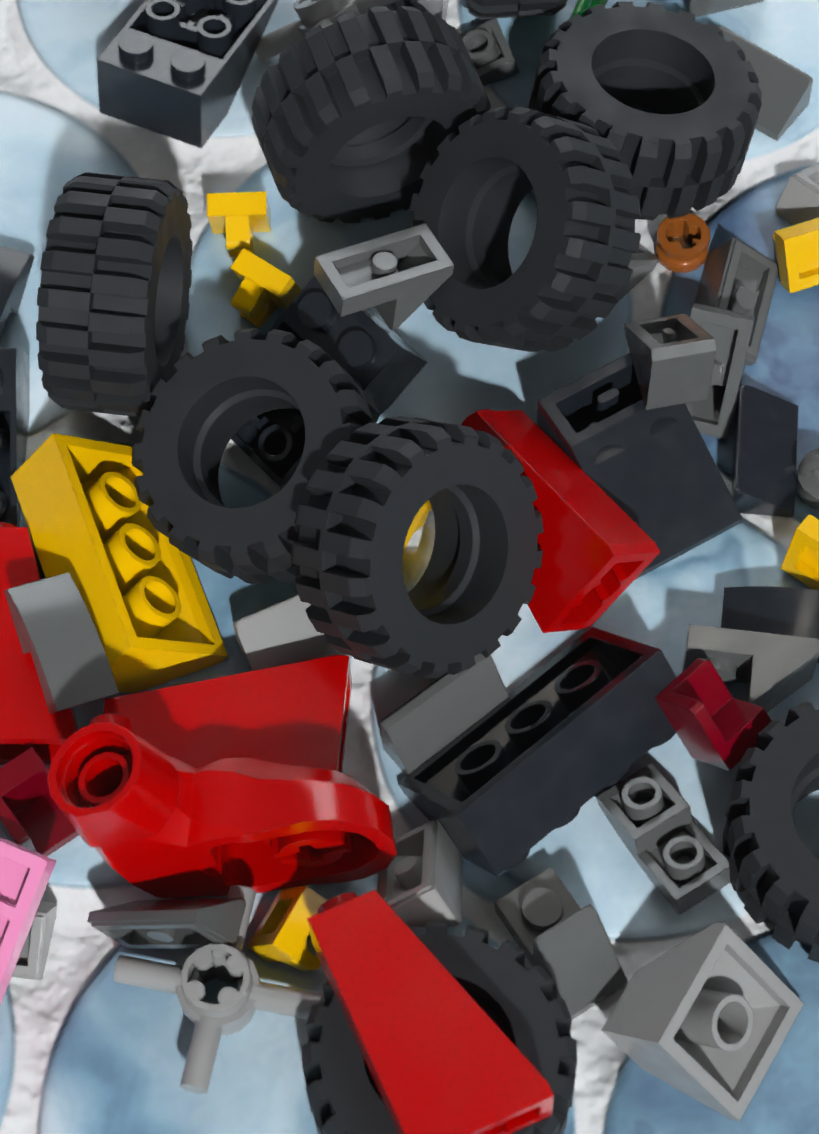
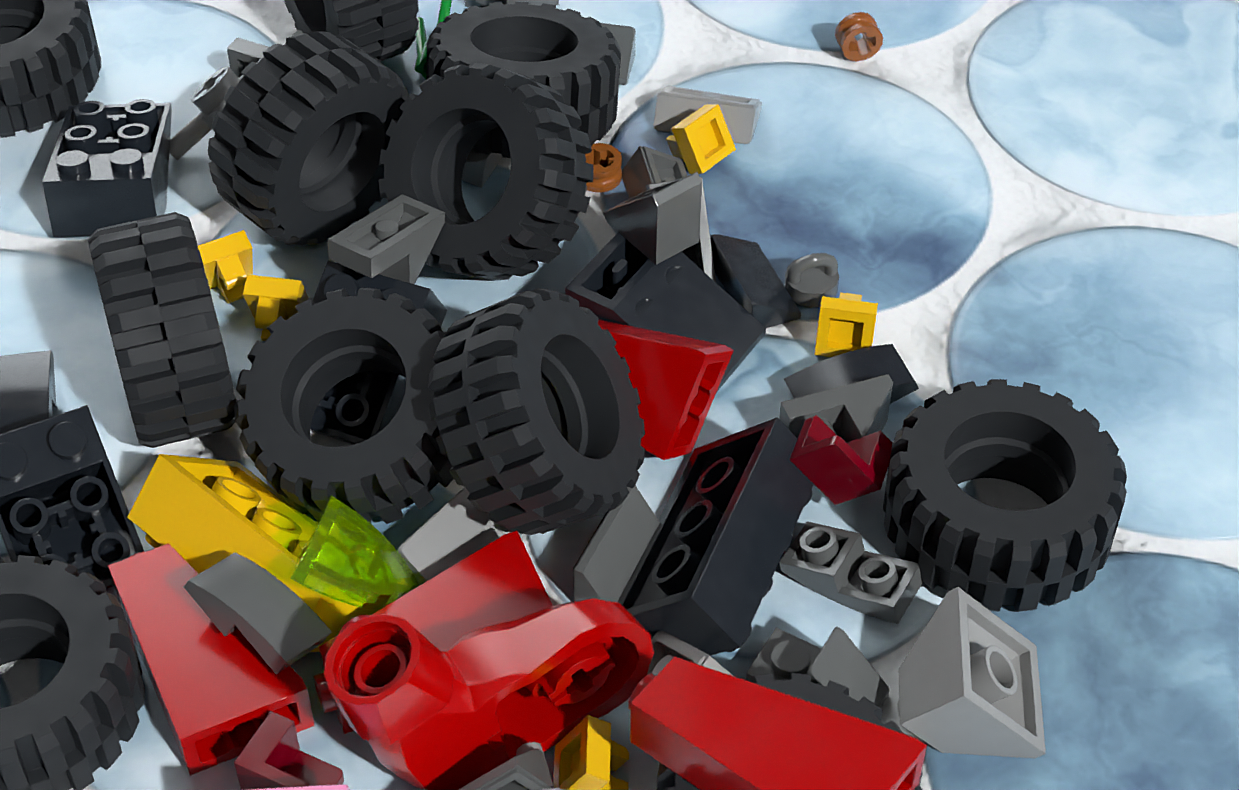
camera: 30 degrees left, 15 degrees down
none -> clear neon green brick [290,496,420,608]

